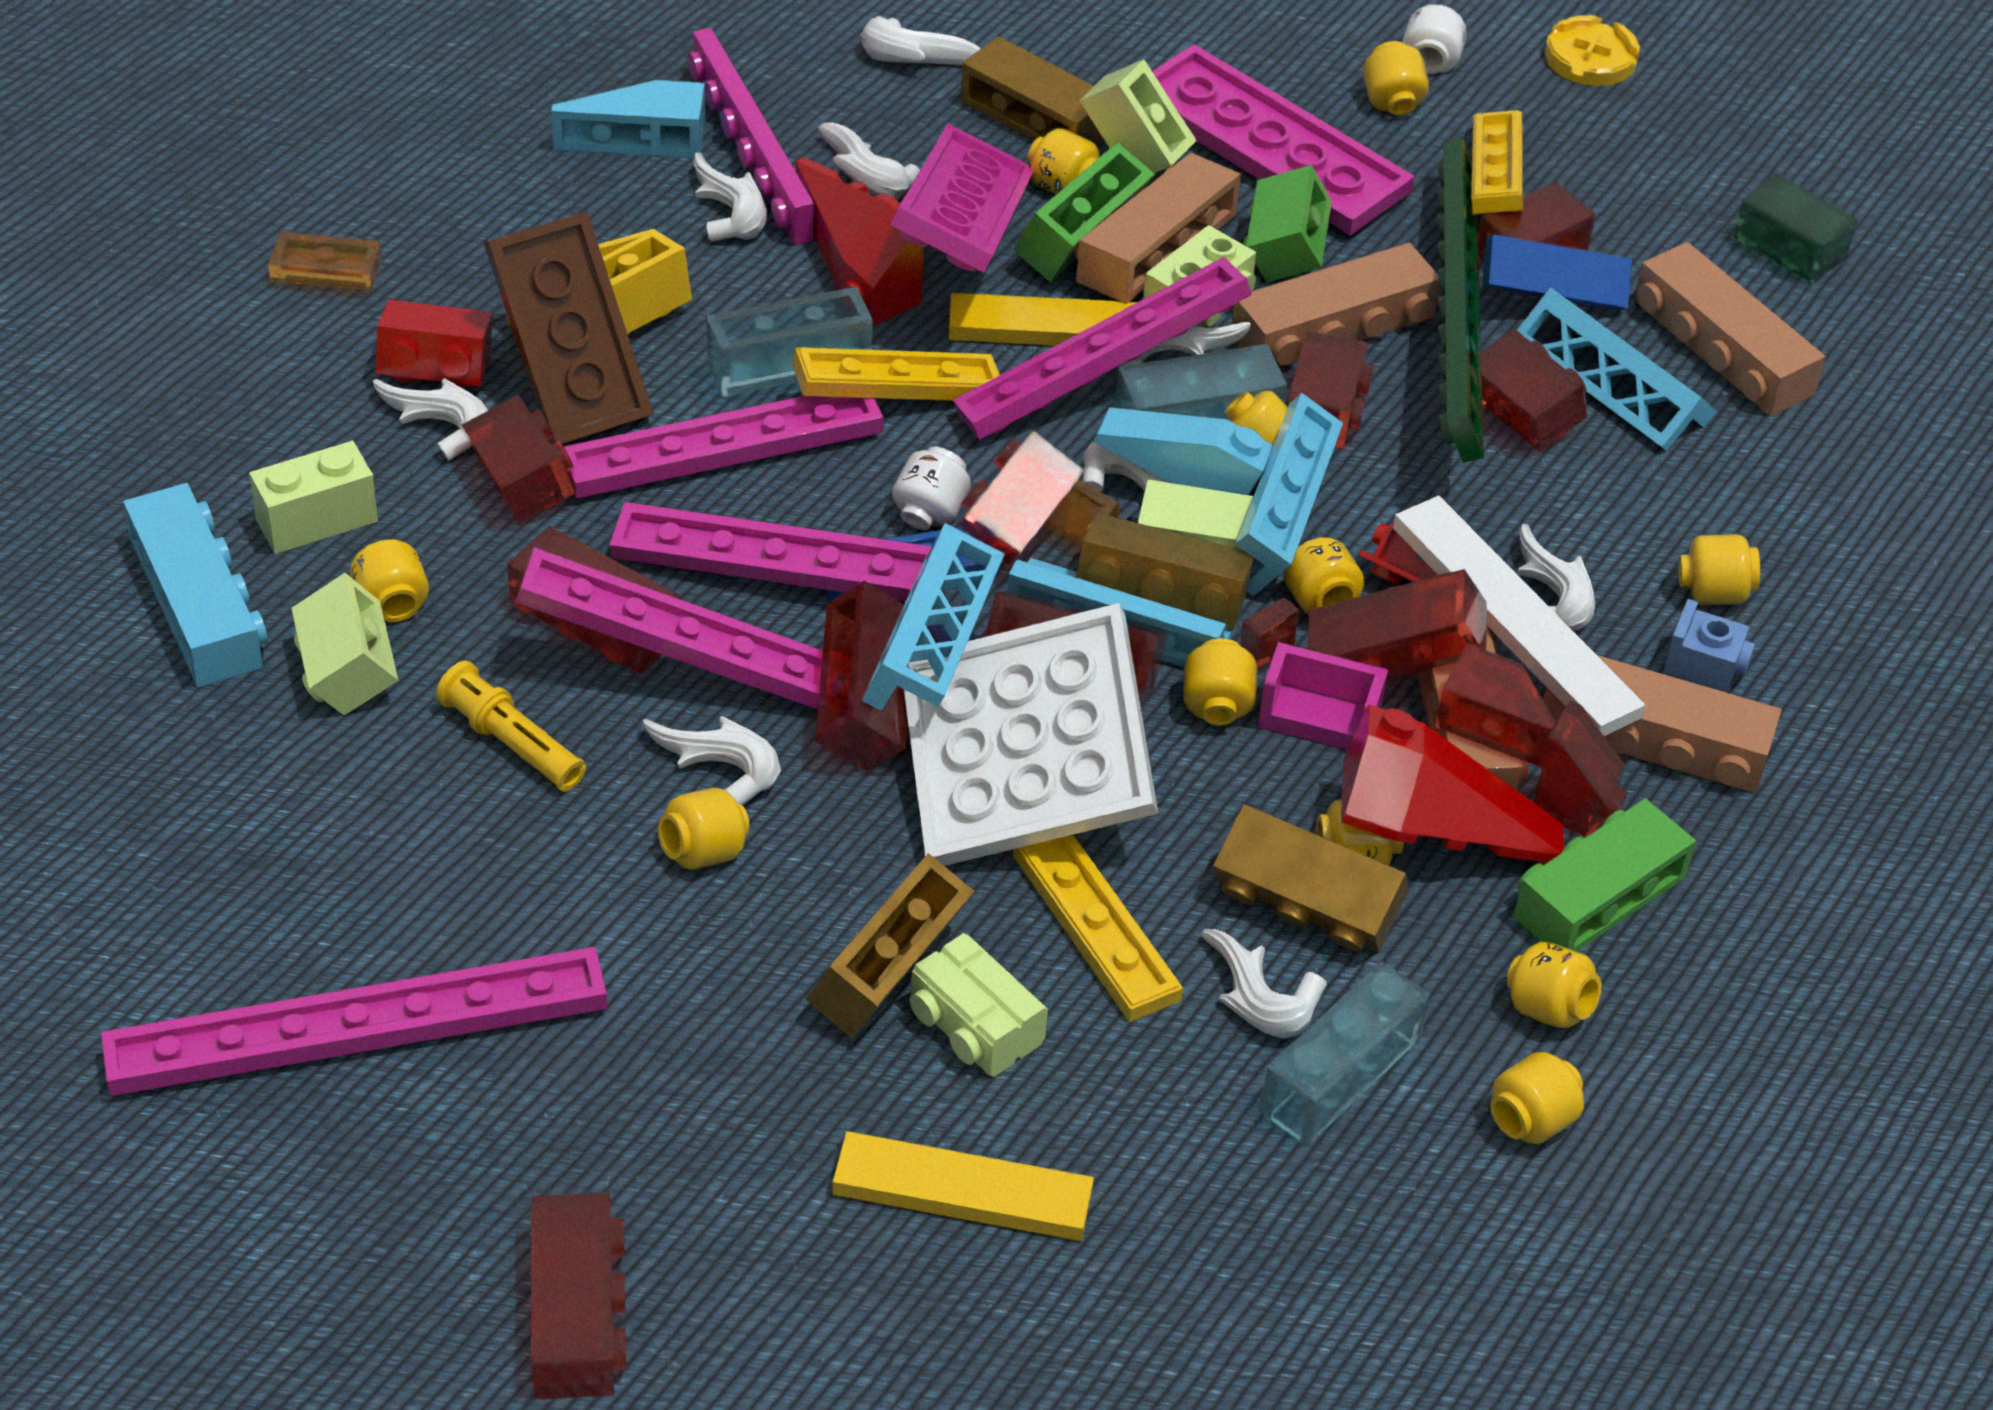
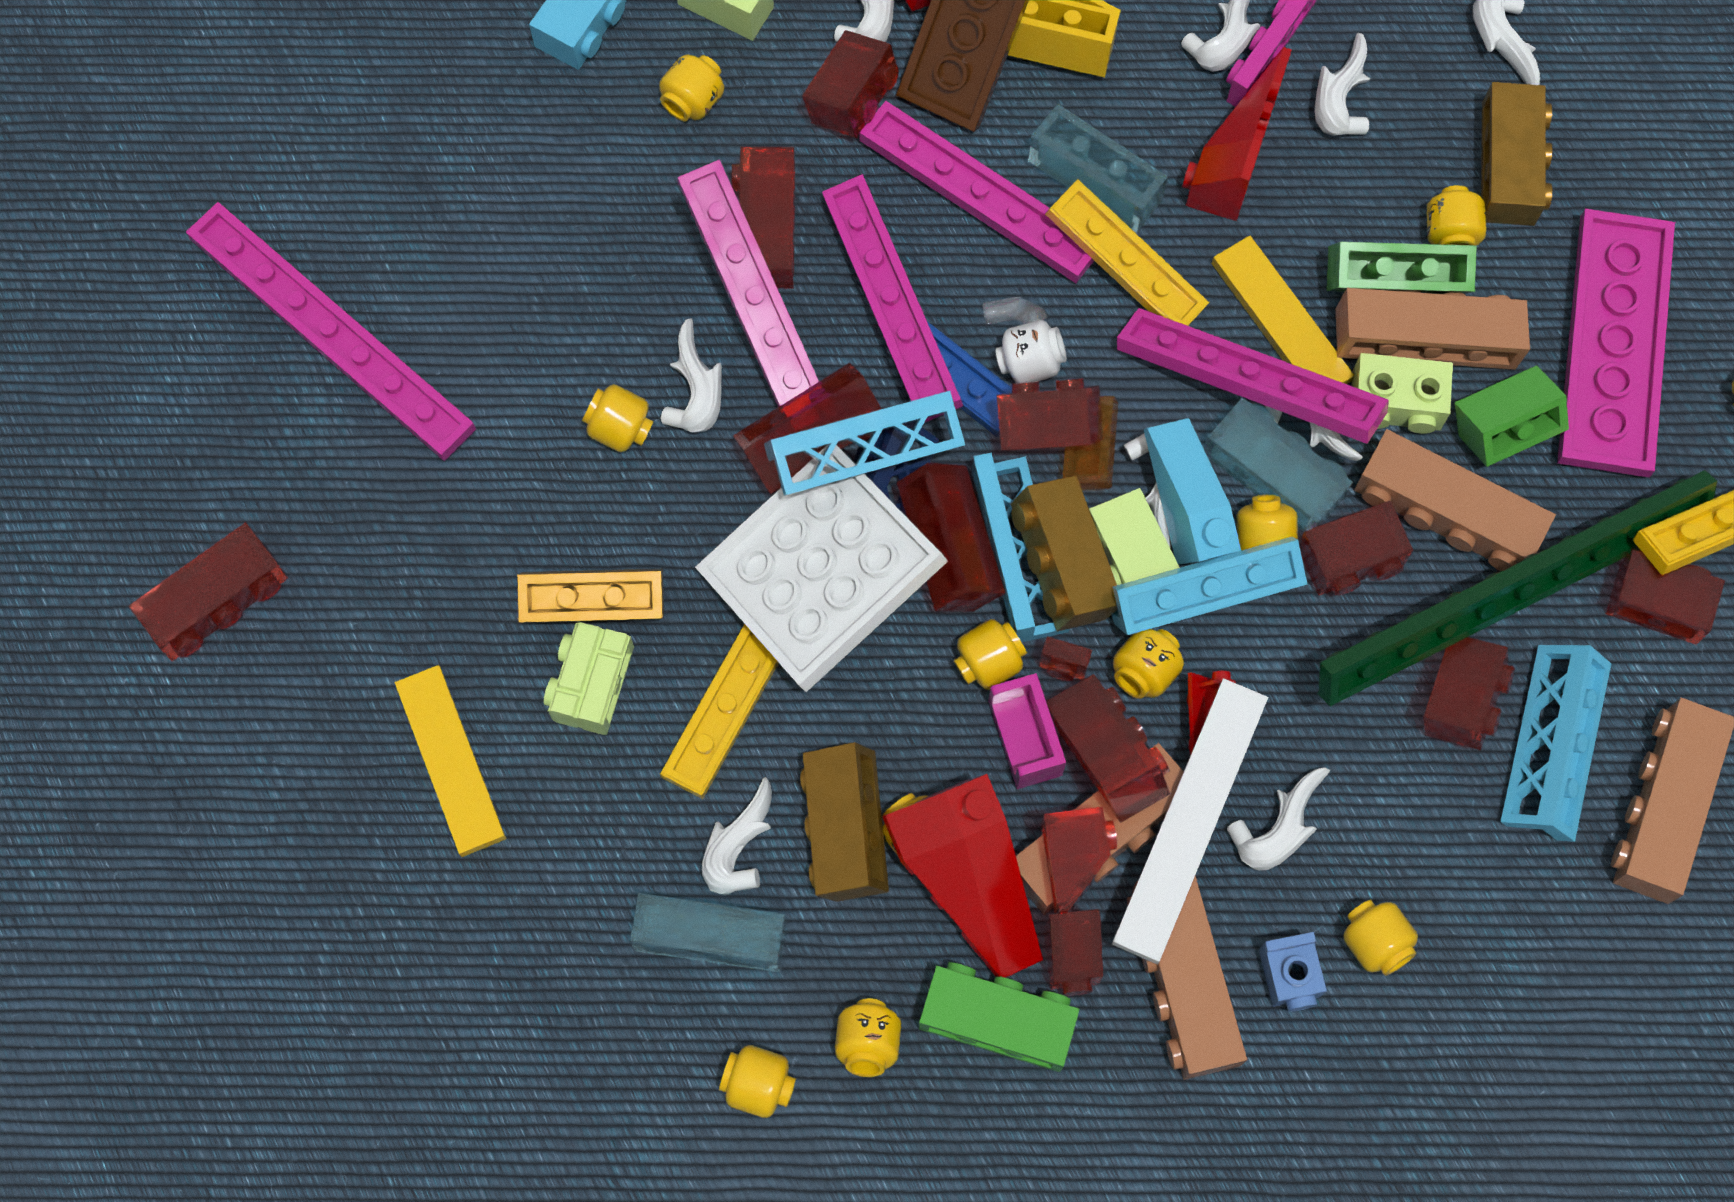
camera: 60 degrees right, 25 degrees up
yellowish green brick [291,573,399,716] -> none
yellow pin [436,660,587,792] -> none
dark pink plate [890,124,1033,273] -> none
yellowish green brick [1080,59,1196,173] -> none
blue tile [1482,234,1632,311] -> none
none -> clear arm [982,297,1048,324]

